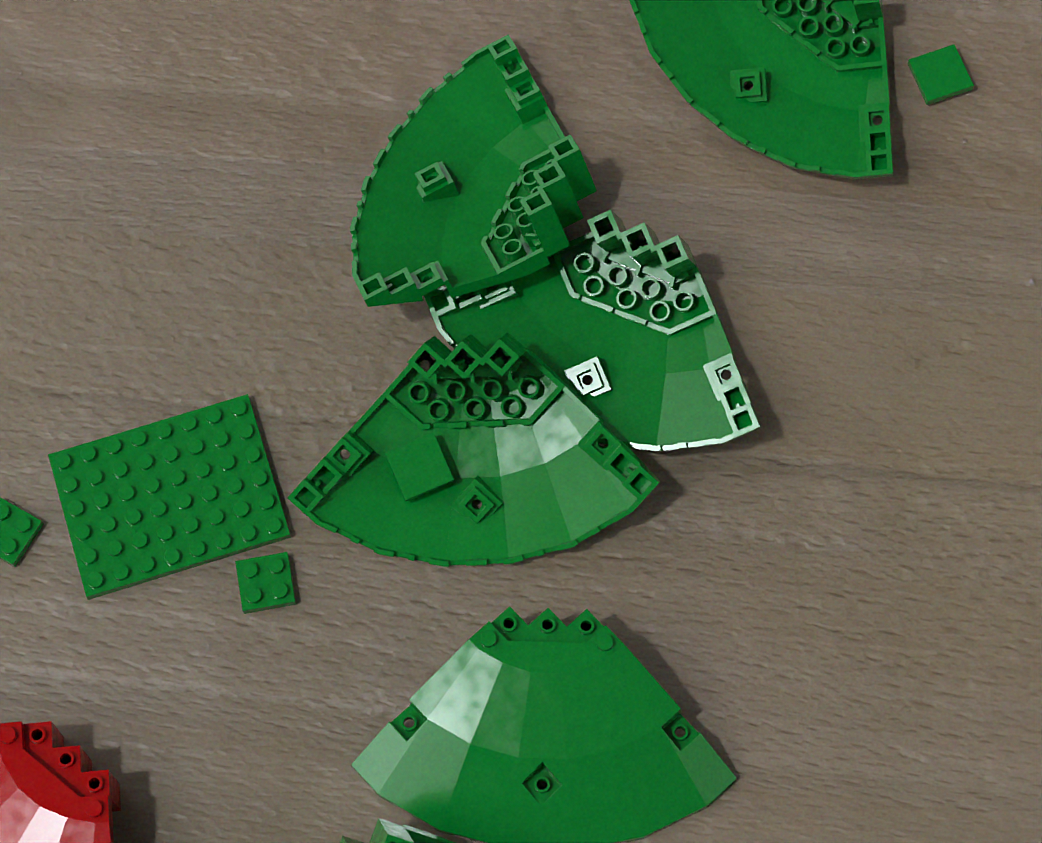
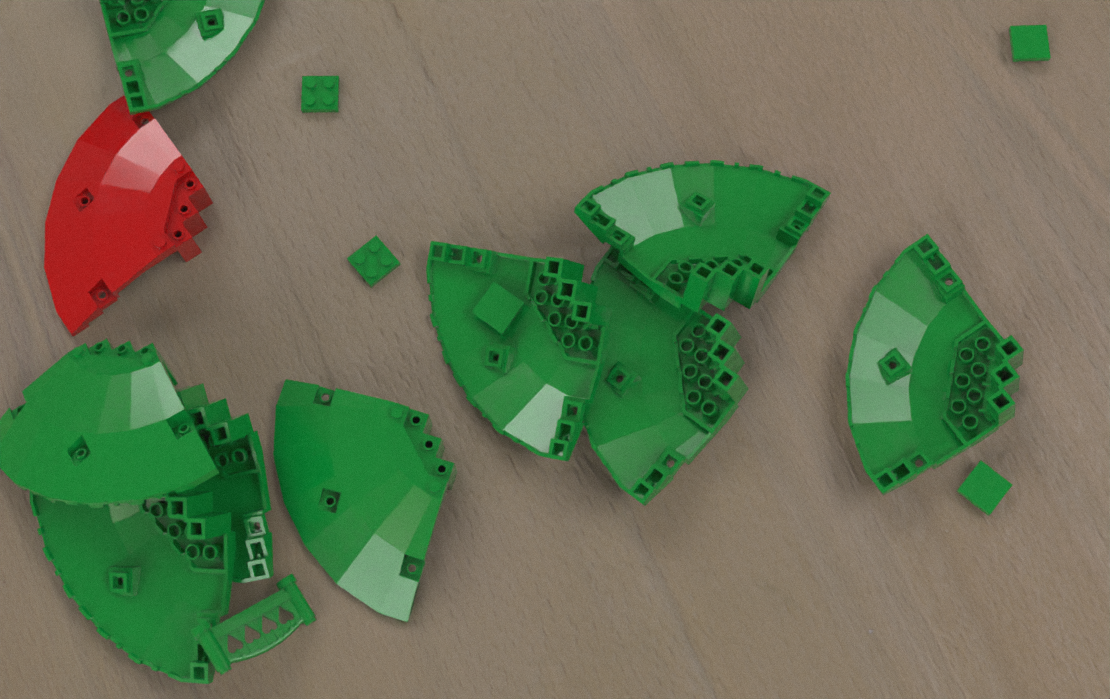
camera: 55 degrees right, 5 degrees up
green plate [48,394,291,600] -> none

